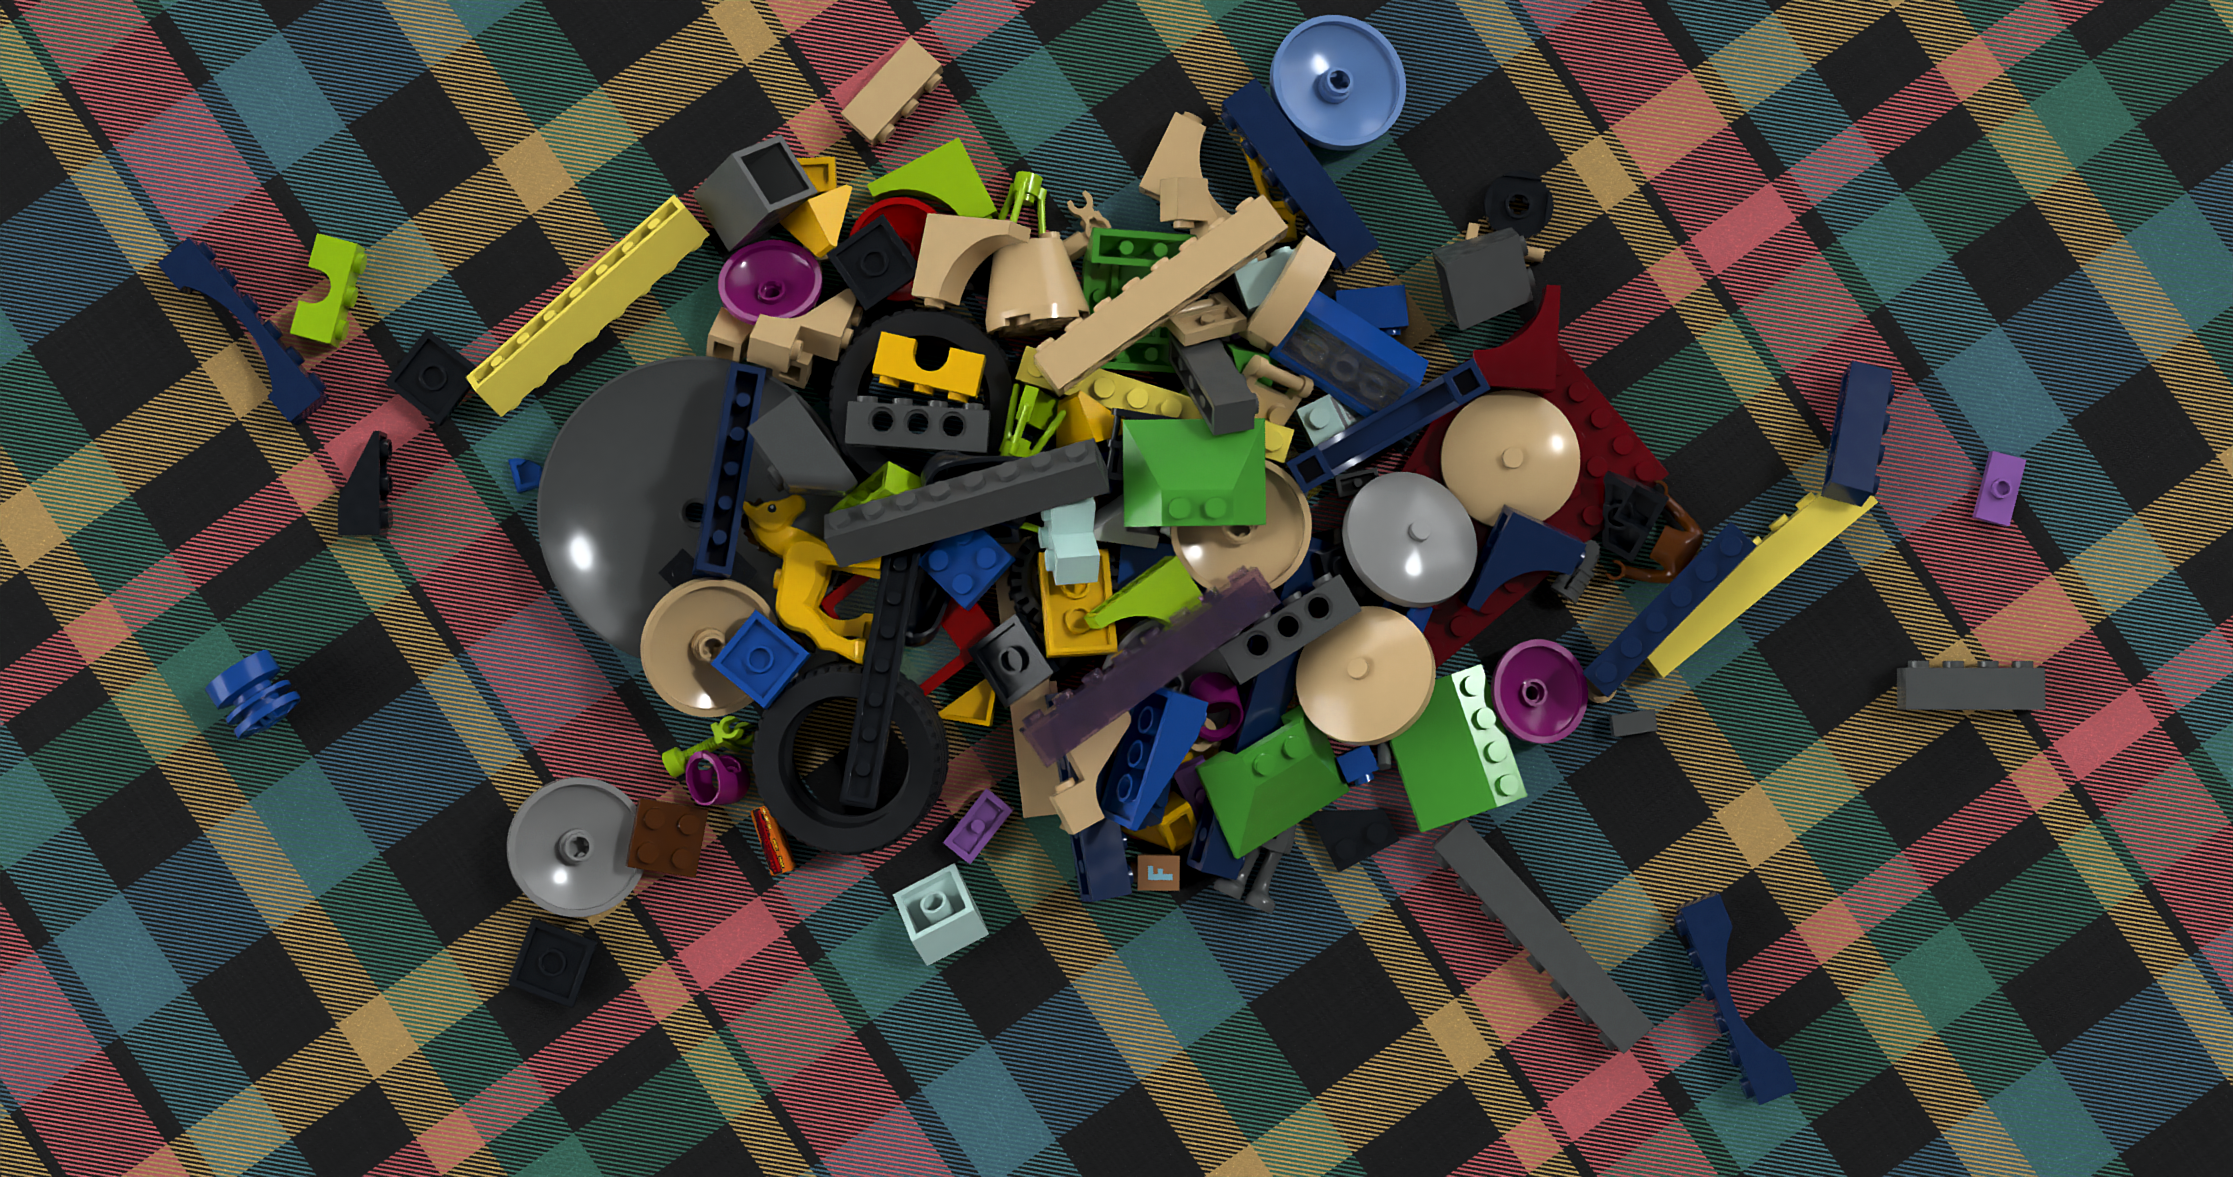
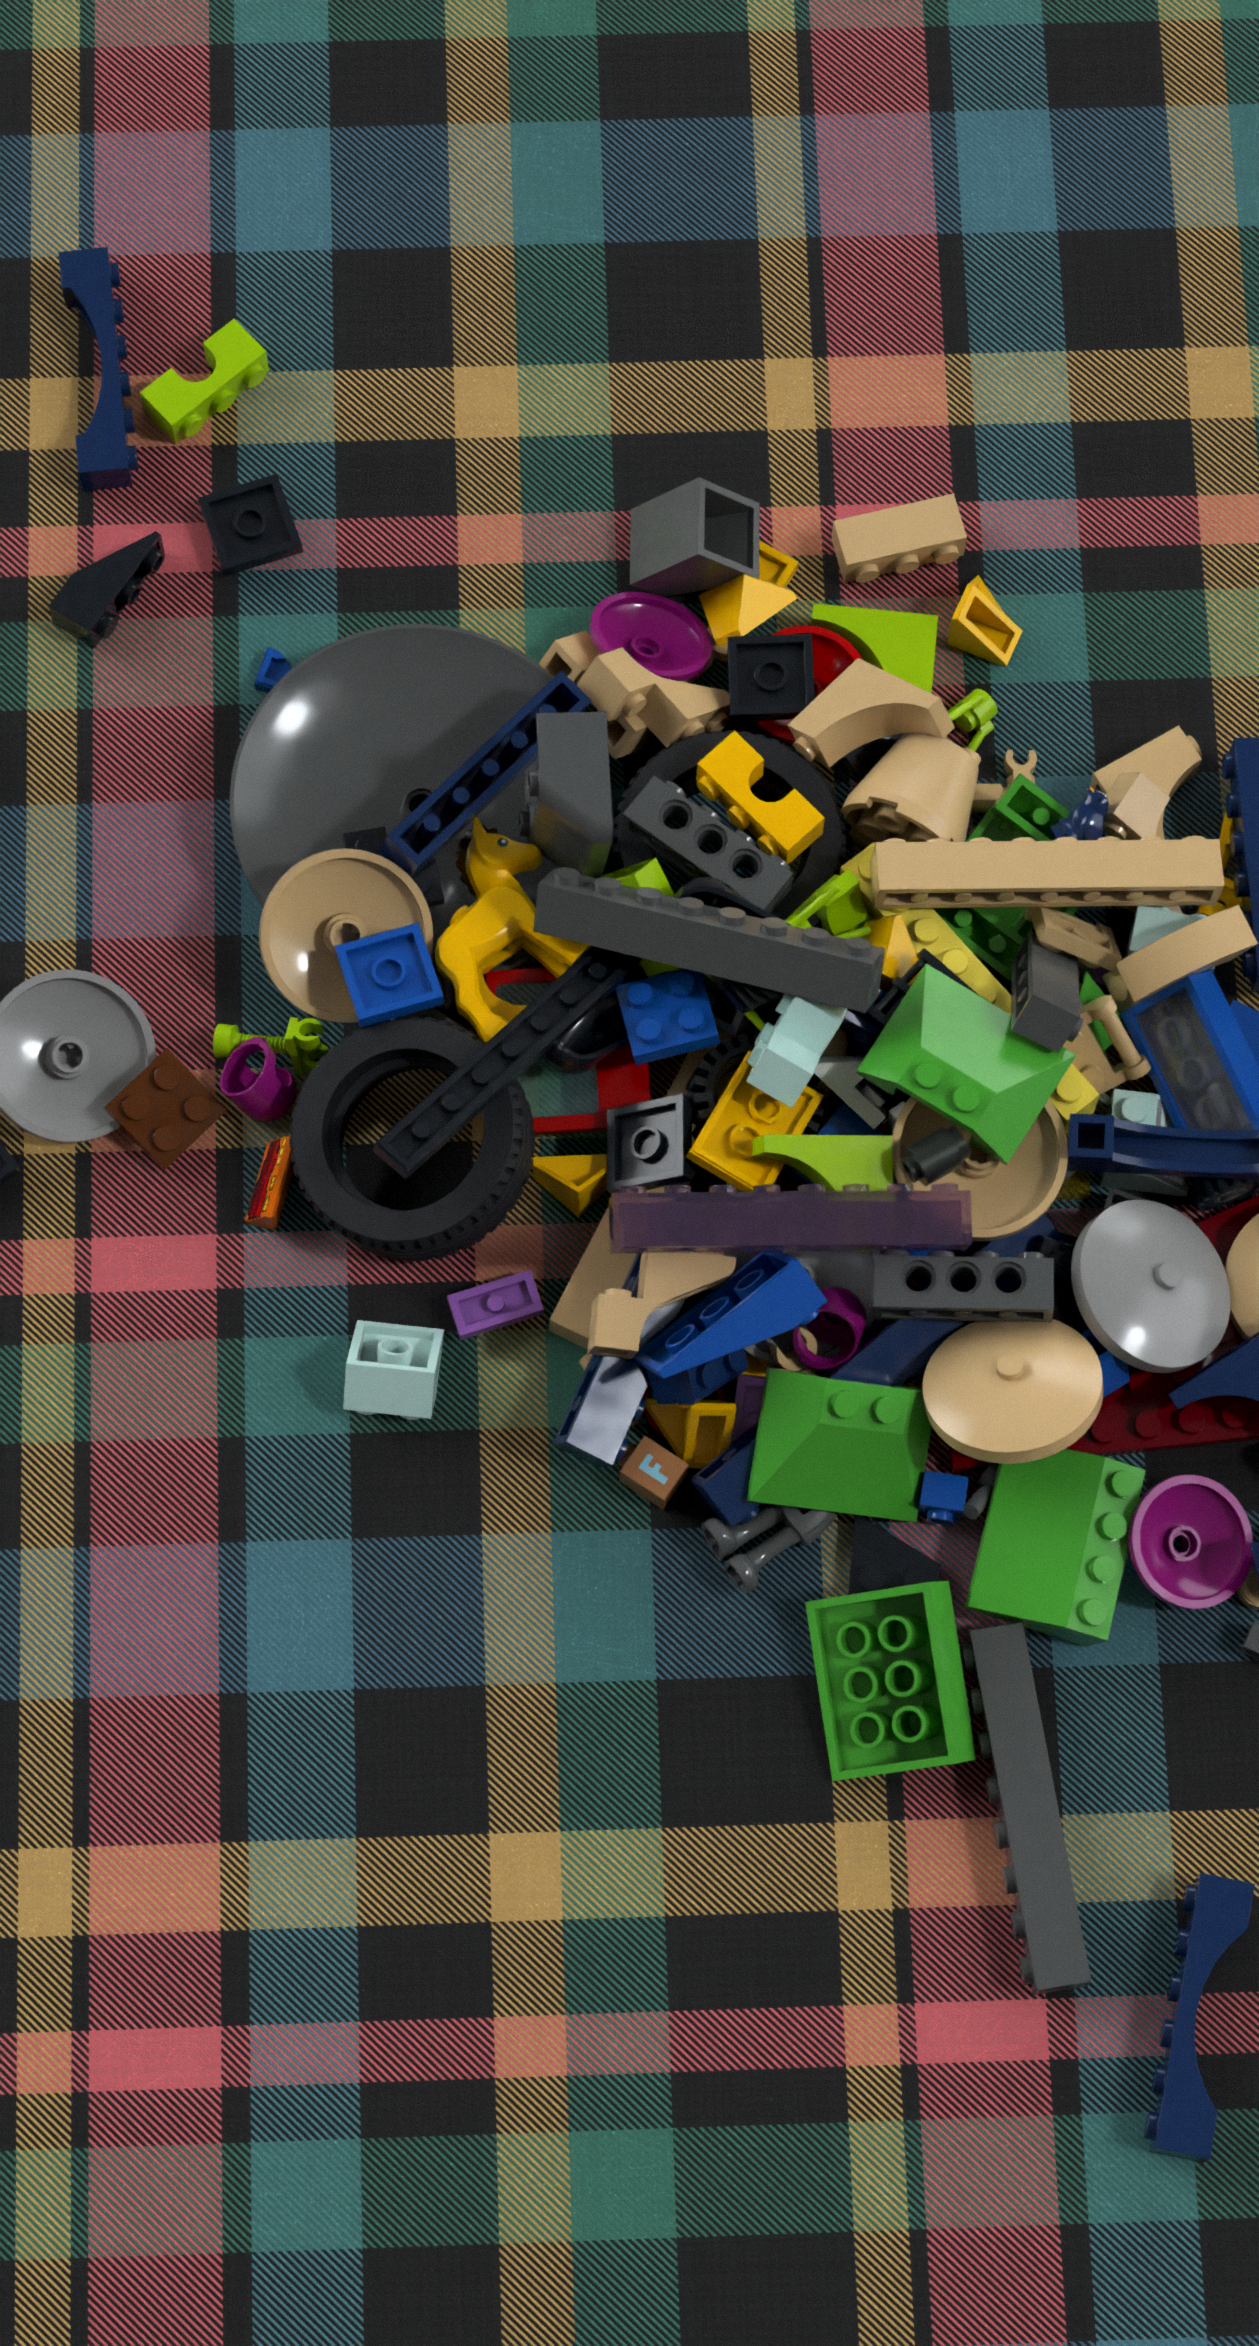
camera: 30 degrees right, 15 degrees down
light yellow brick [466,195,710,417] -> none
none -> bright green slope [805,1580,977,1781]
none -> pearl dark grey brick [901,1126,971,1186]
none -> yellow slope [947,575,1022,666]
none -> dark blue animal [1049,787,1109,840]

